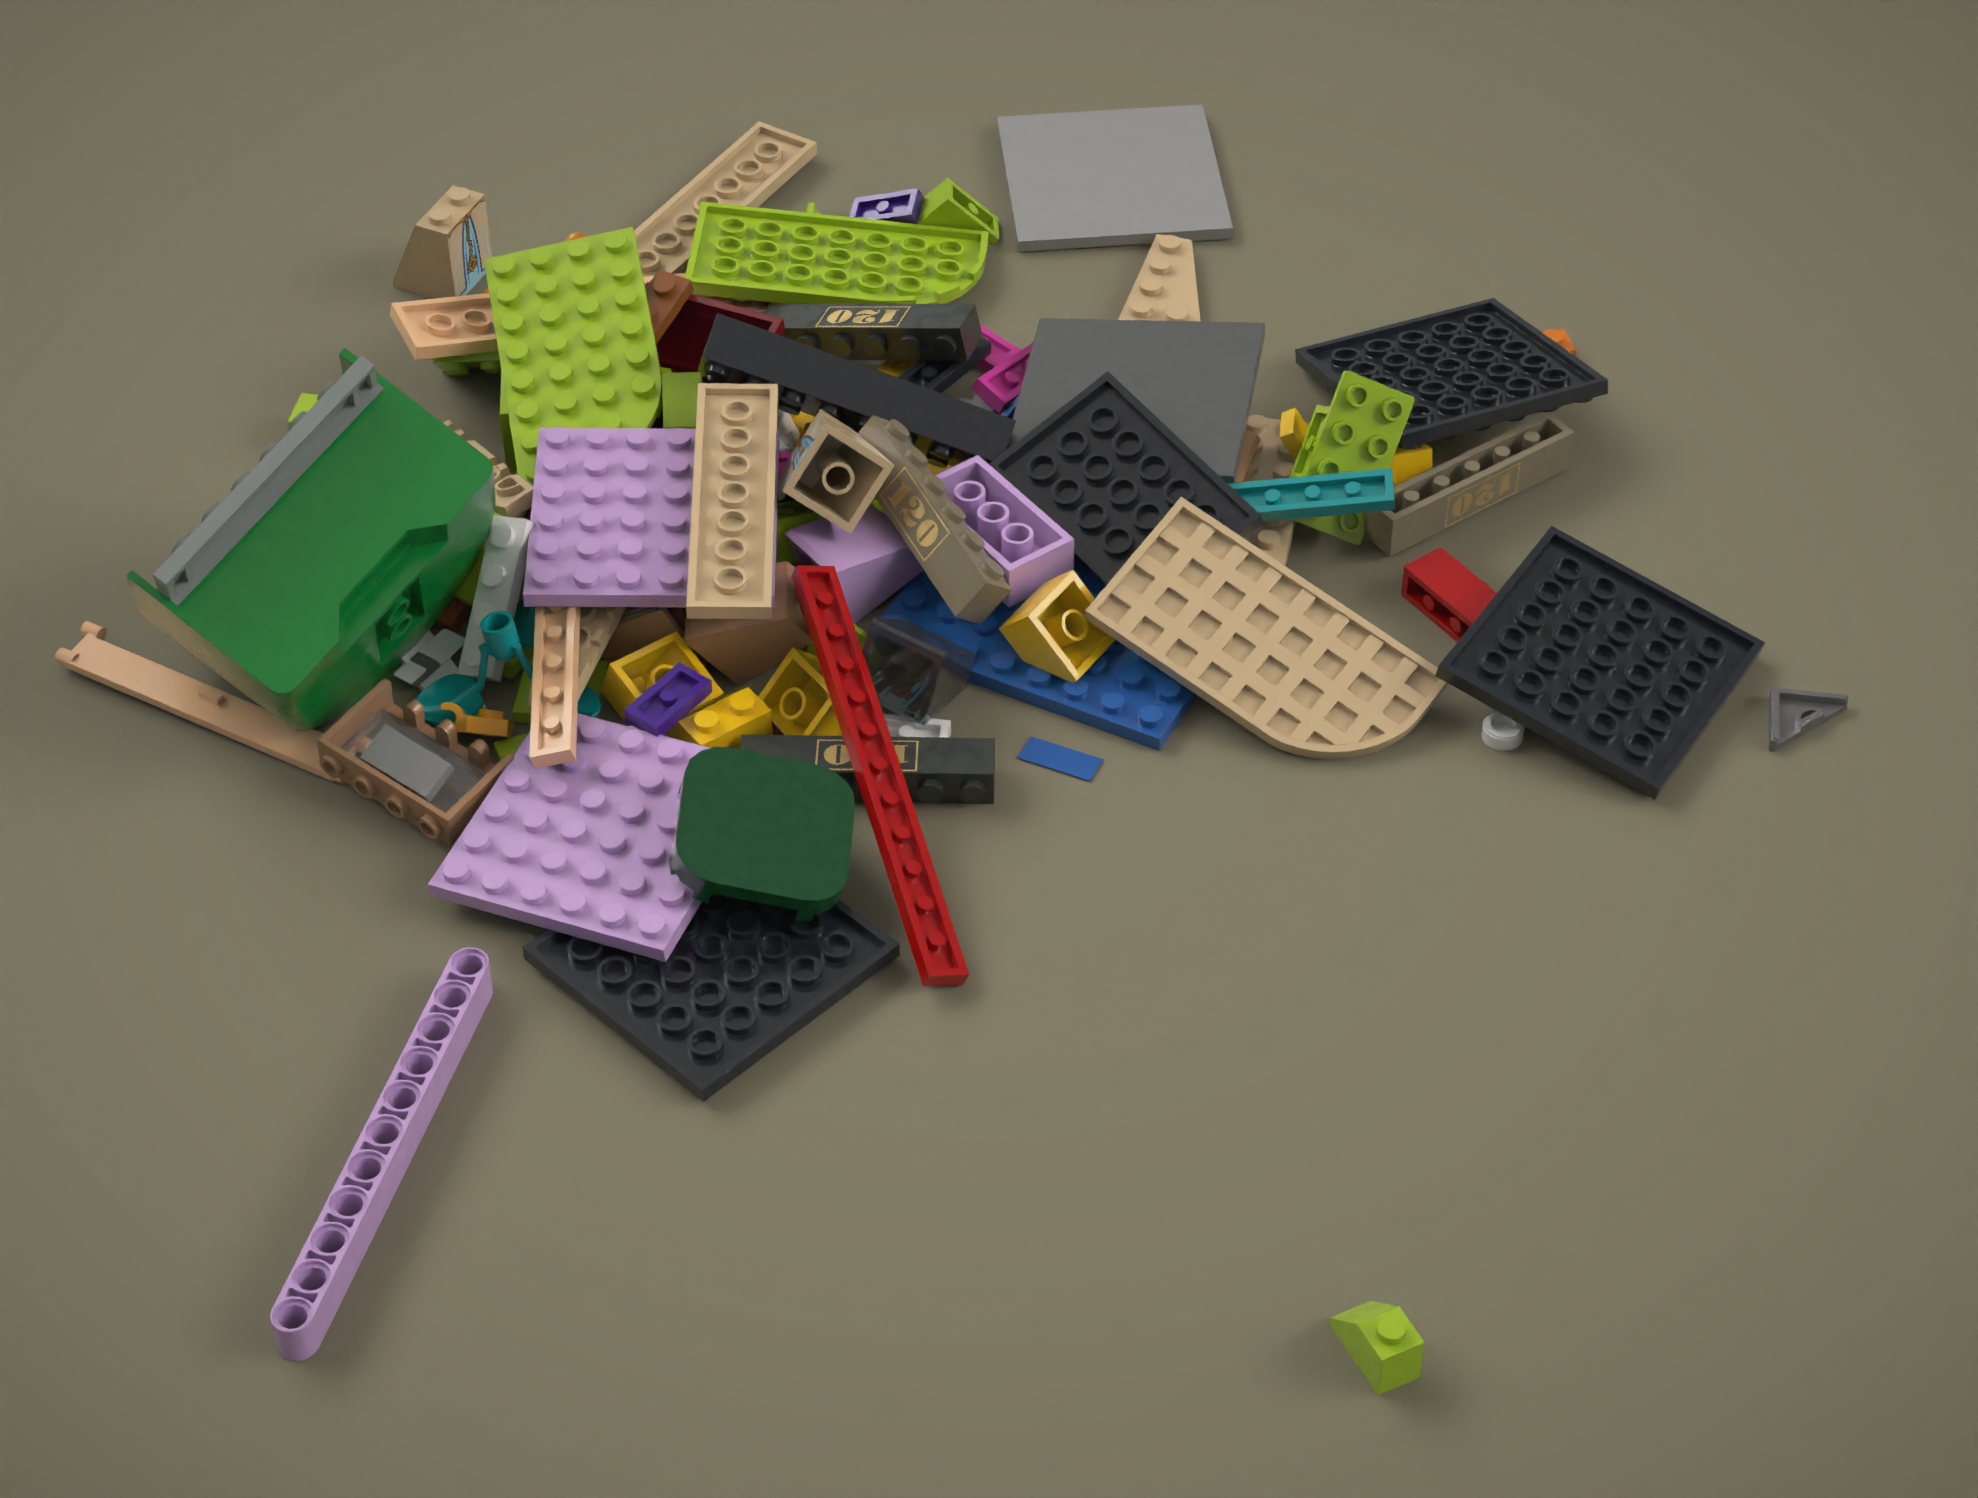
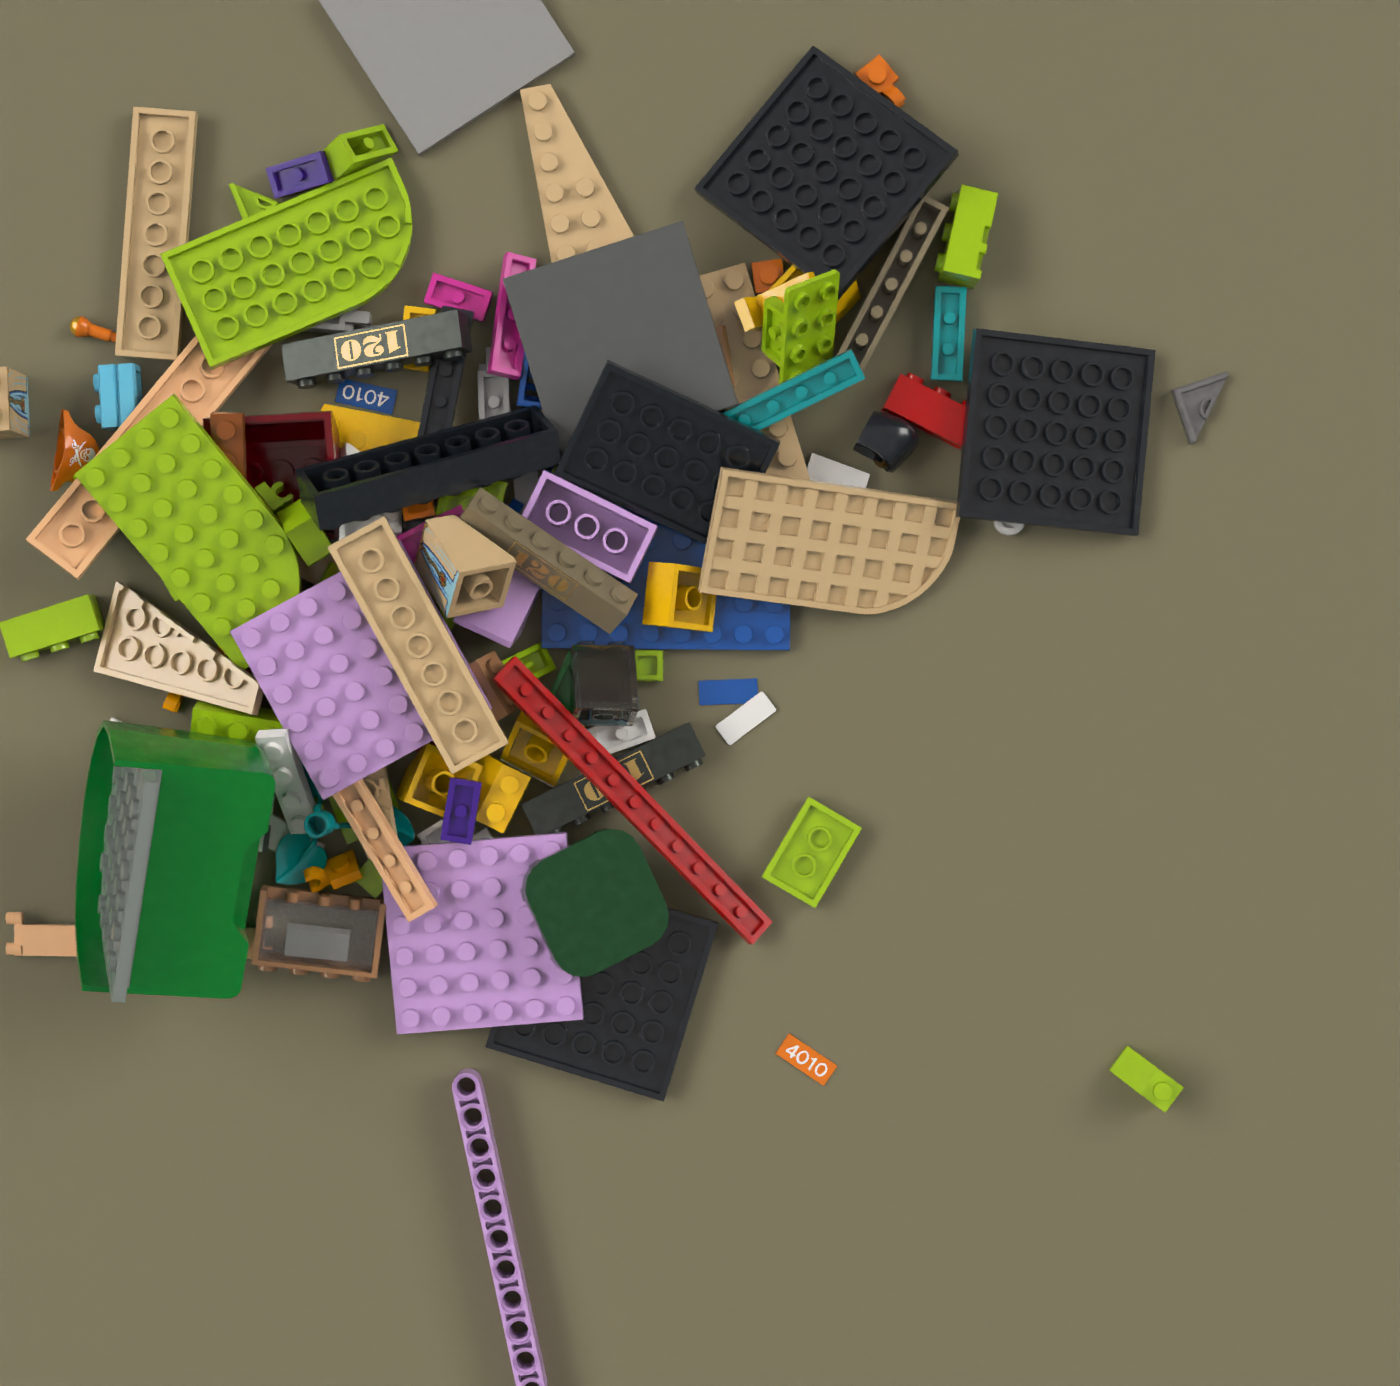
camera: 25 degrees left, 45 degrees up
none -> lime tile [632,650,663,681]
none -> white sticker [716,691,776,745]
none -> lime plate [761,796,862,908]
none -> orange sticker [775,1033,837,1086]
none -> black piece [853,411,919,473]
none -> teal plate [930,286,967,382]
none -> lime wedge [934,184,998,289]

